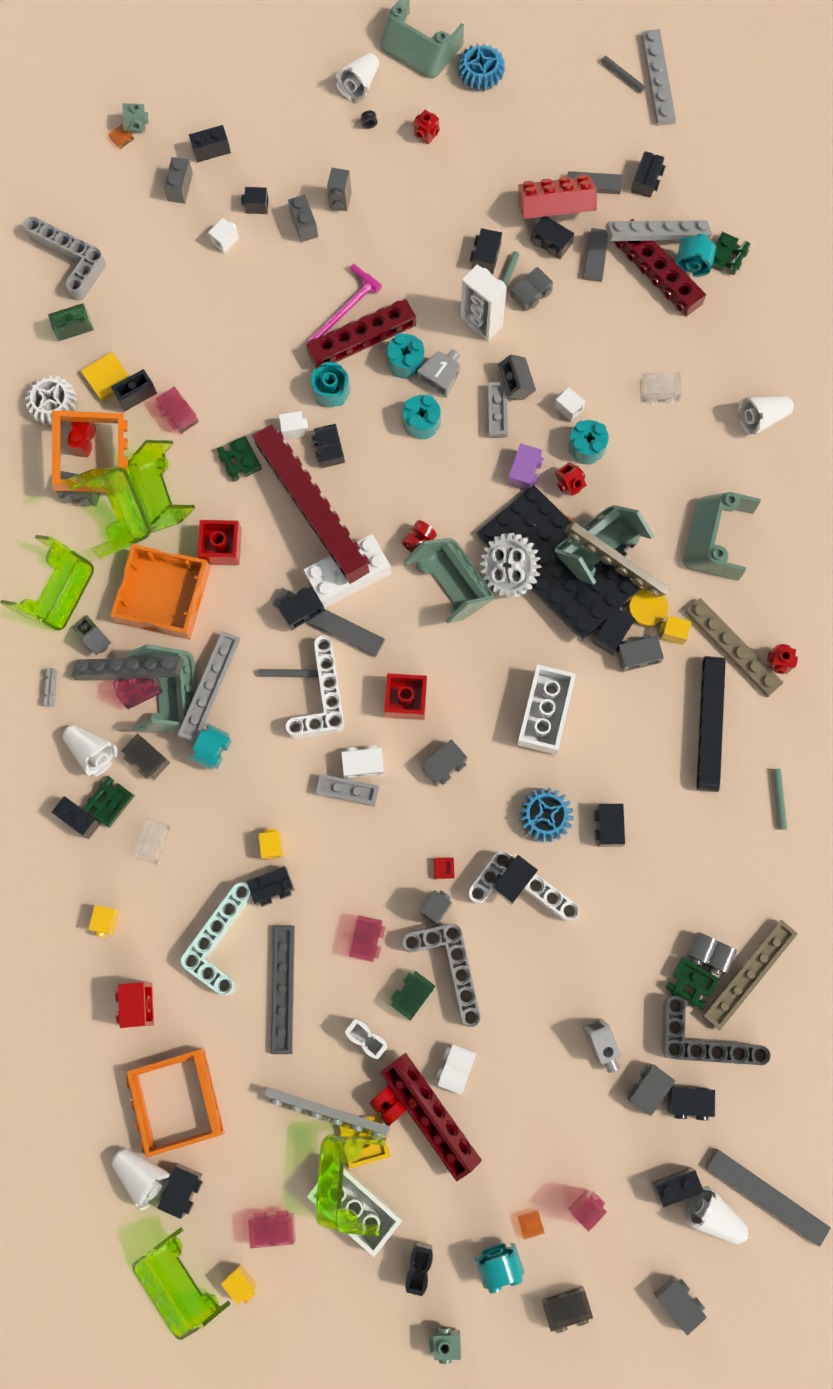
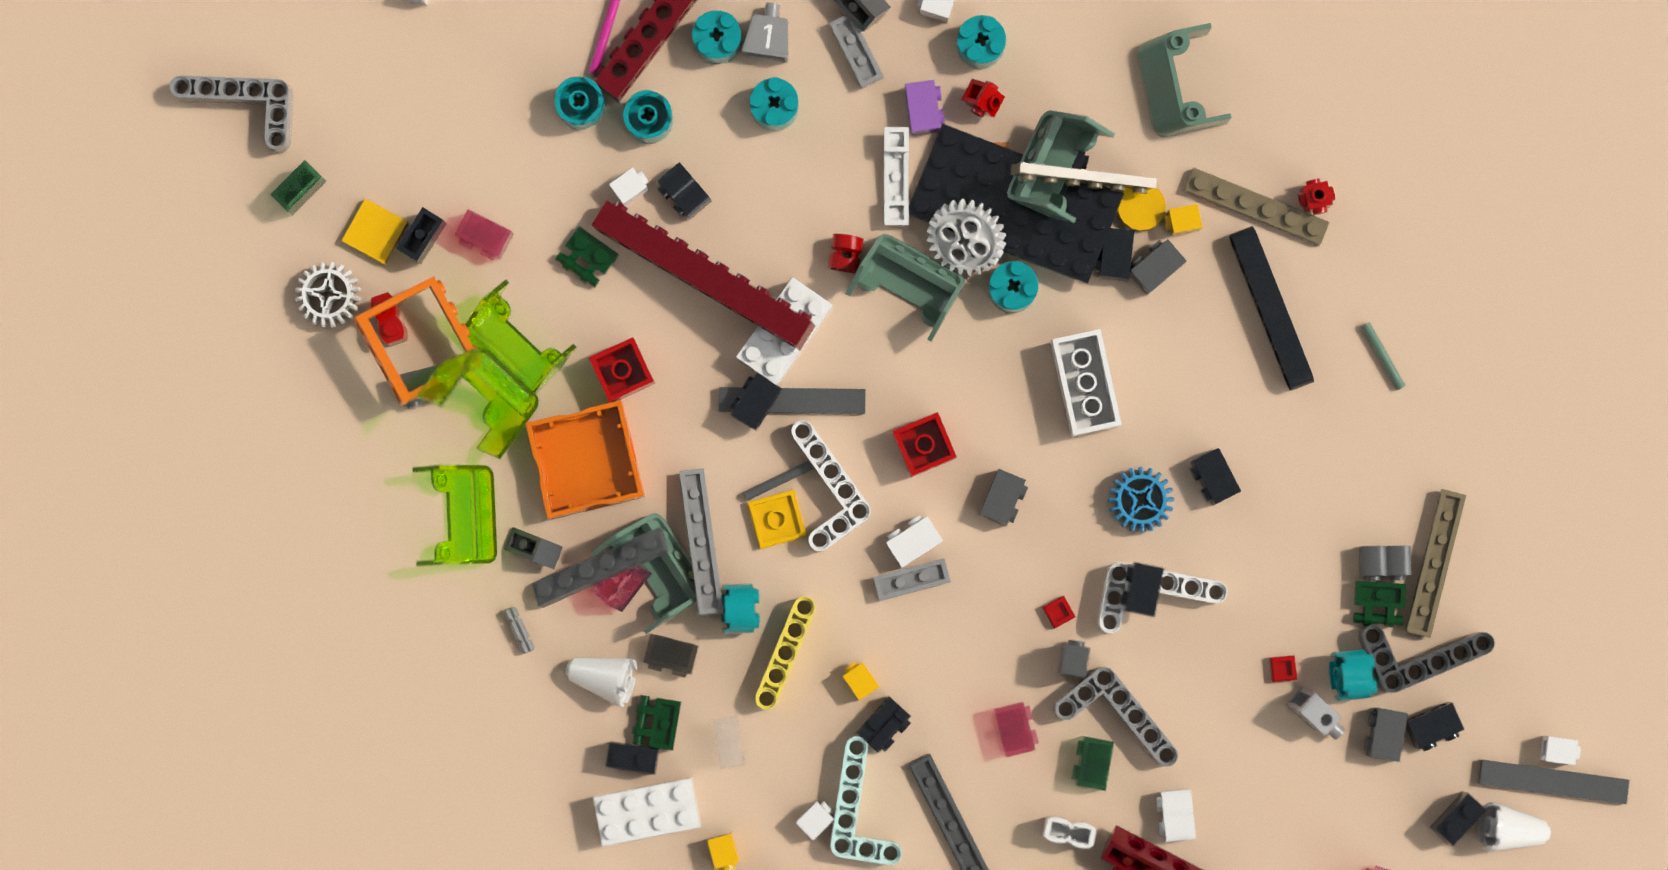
camera: 30 degrees left, 10 degrees up
none -> teal brick [555,77,606,130]
none -> white brick [593,777,701,846]
none -> yellow tile [747,489,807,550]
none -> light yellow beam [755,596,816,710]
none -> white brick [796,801,834,840]
none -> white slope [884,127,909,225]
none -> teal brick [988,261,1038,313]
none -> red tile [1269,655,1297,682]
none -> teal brick [1329,649,1377,701]
none -> white brick [1540,736,1581,765]

